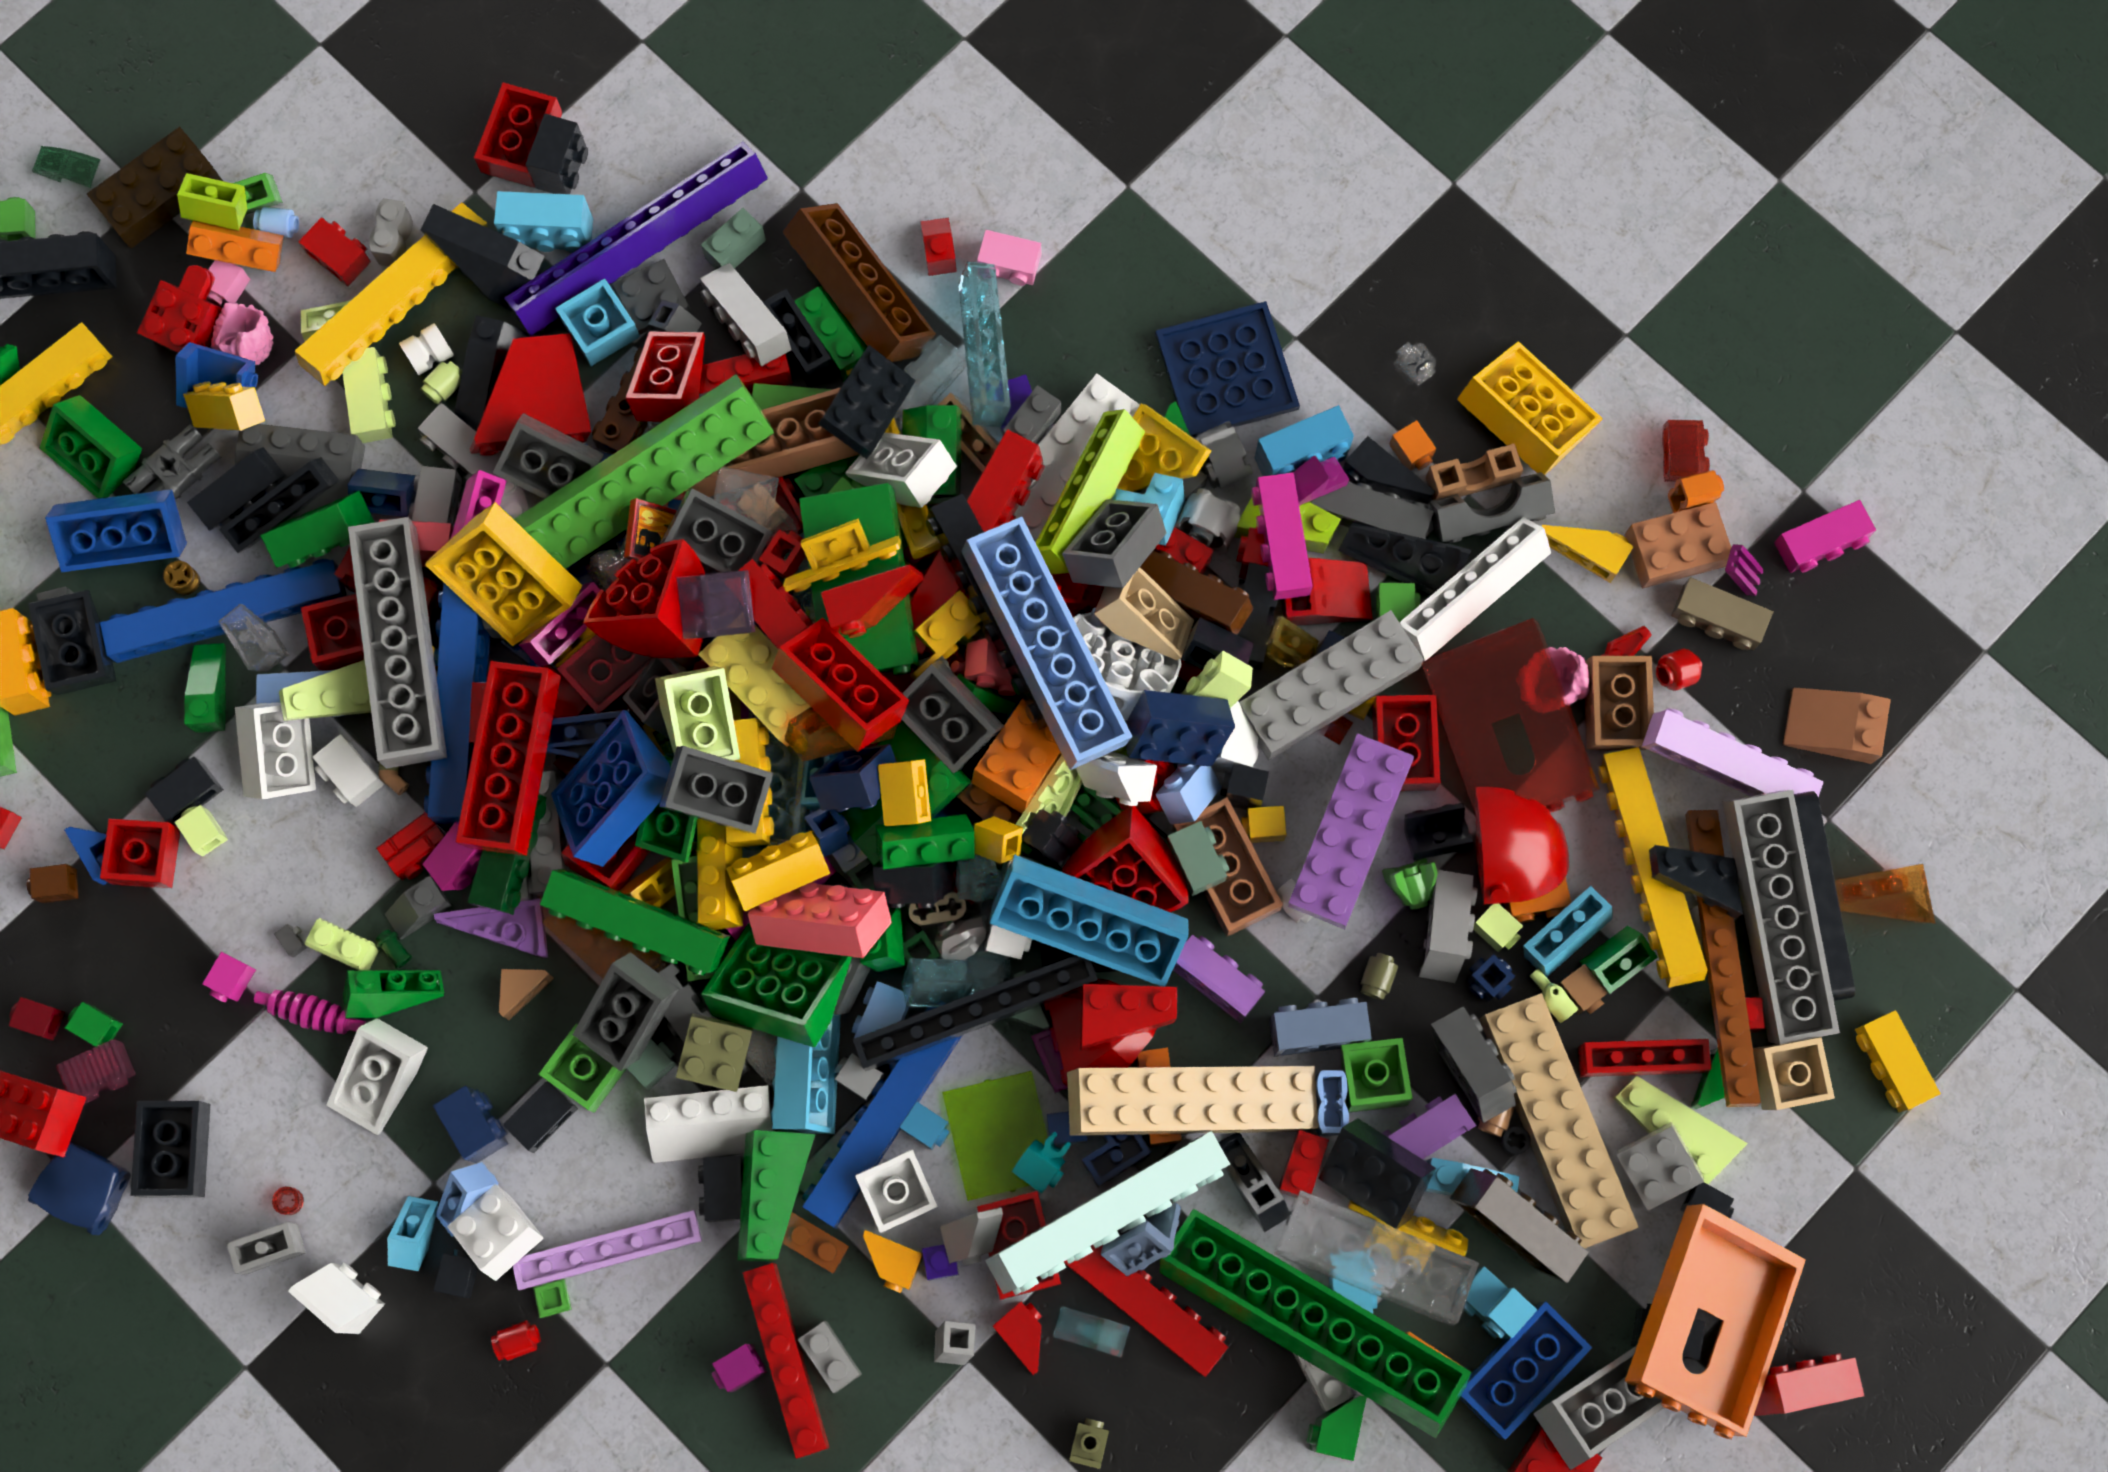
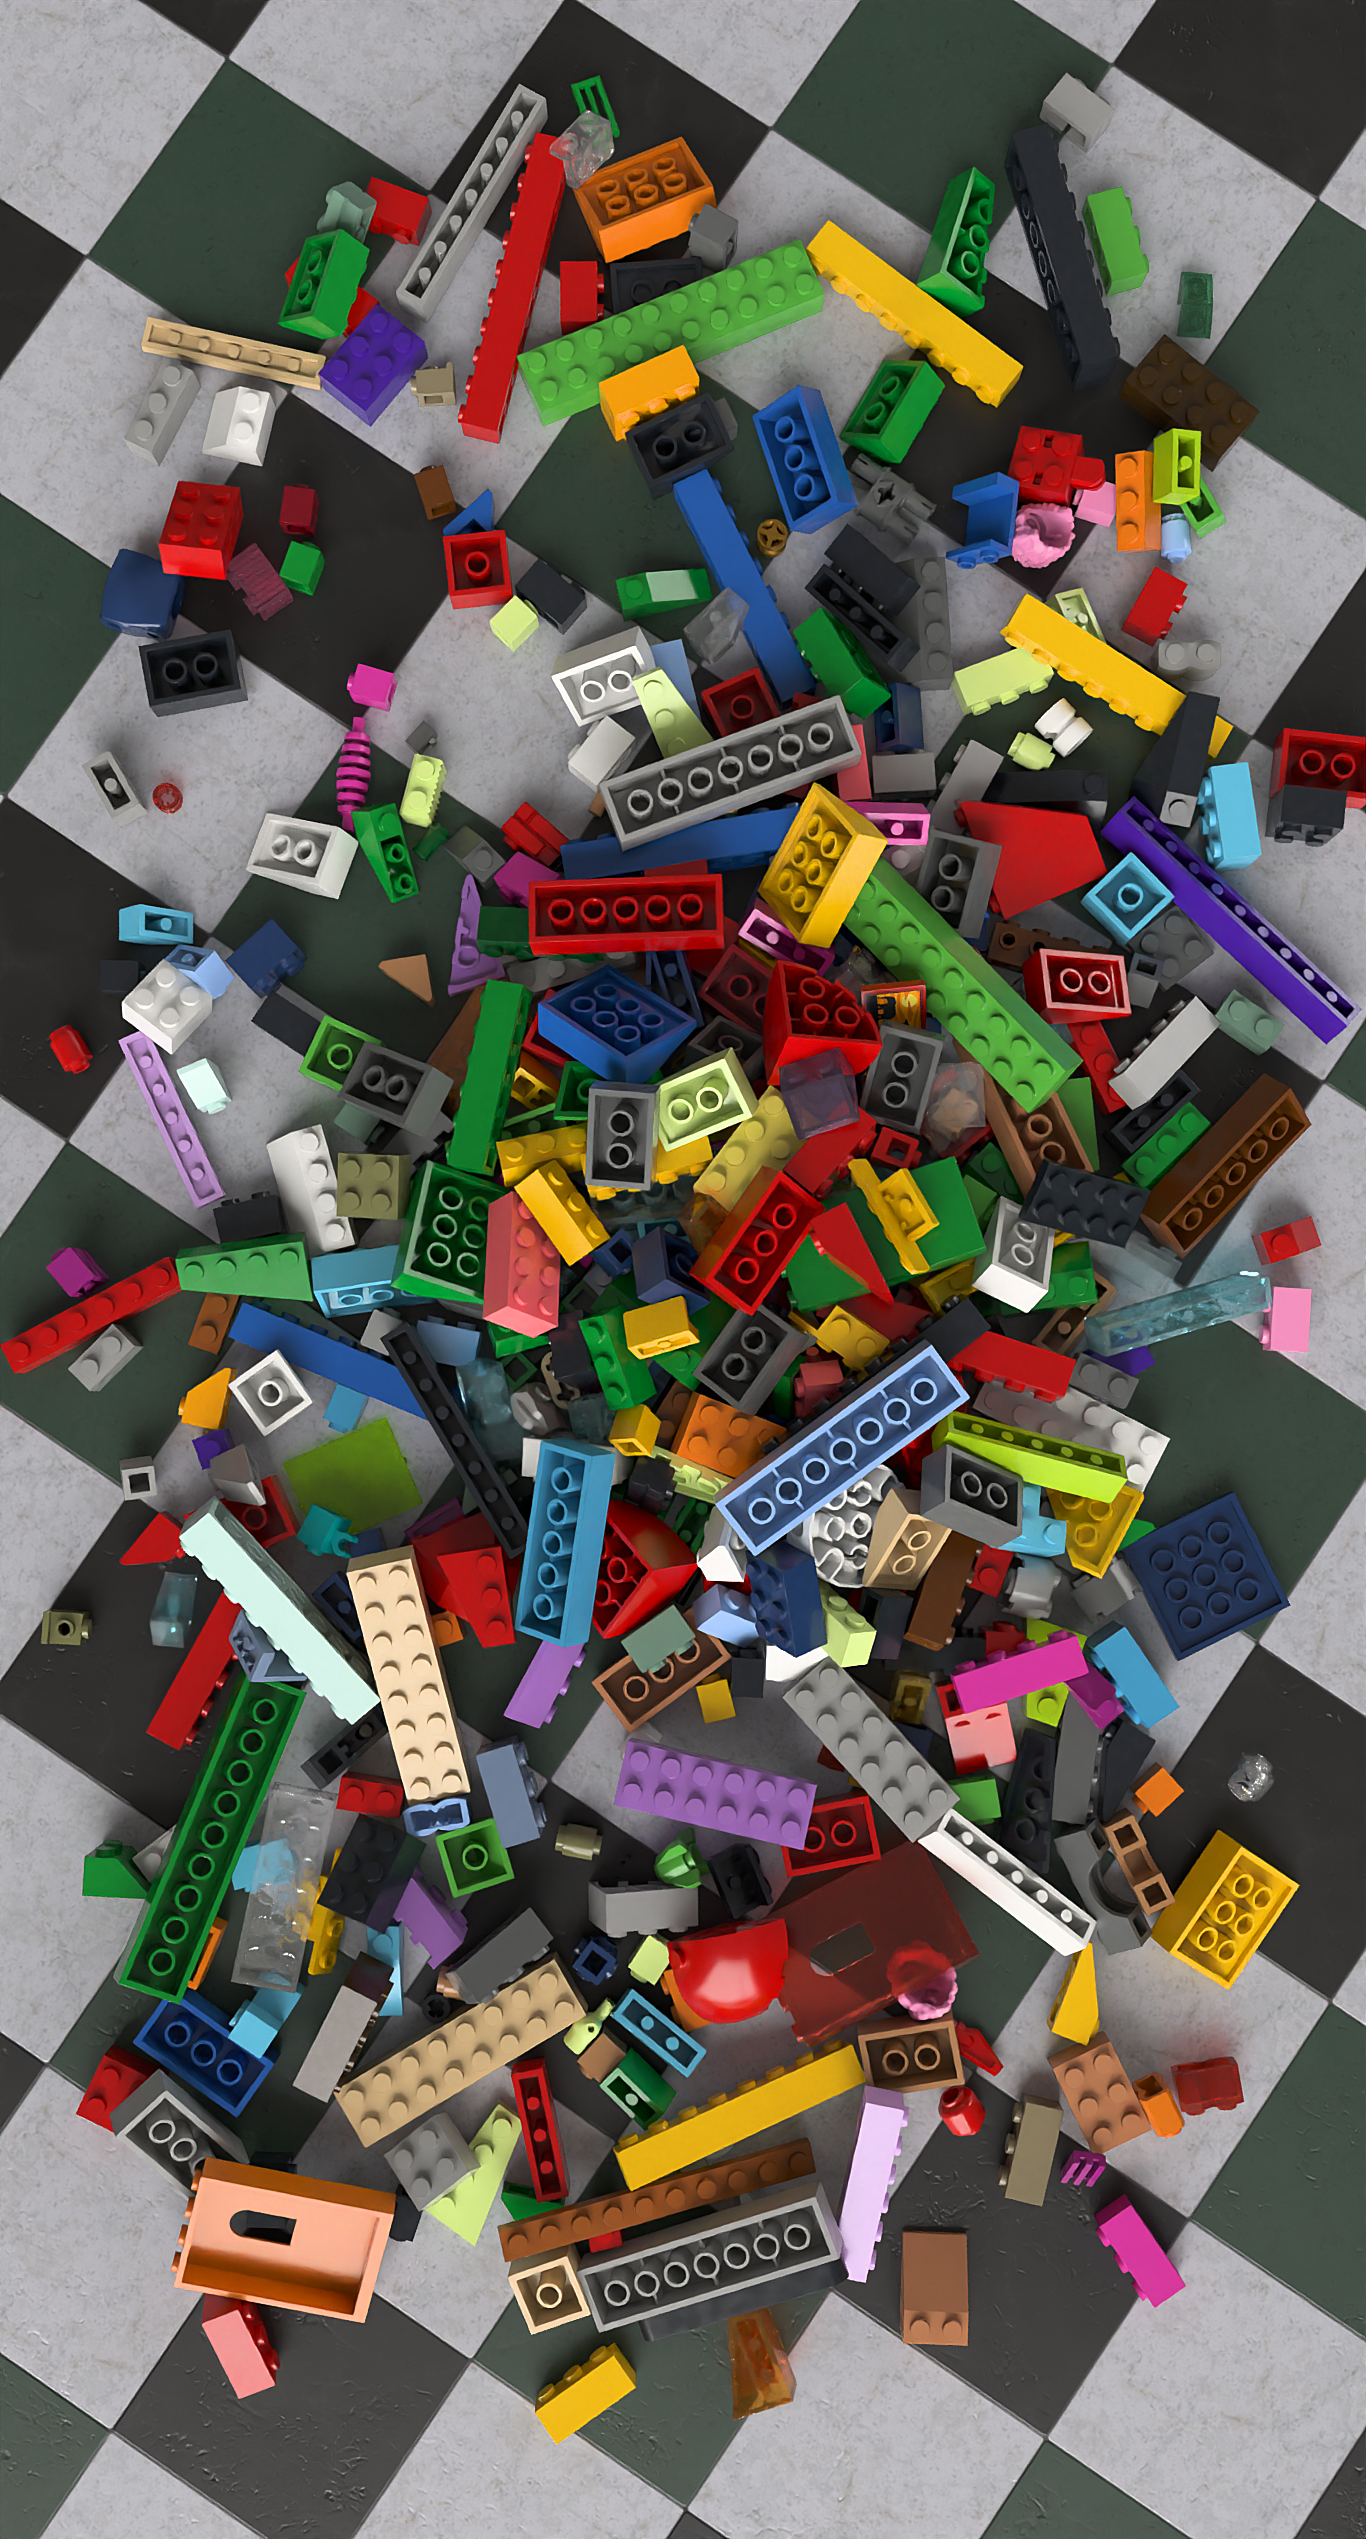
camera: 80 degrees right, 10 degrees up
yellow brick [183,381,265,431] -> none
white slope [288,1262,385,1334] -> none
bright green tile [533,1279,572,1318] -> none
black wing [1649,845,1743,919] -> none
none -> light aqua slope [177,1058,232,1114]

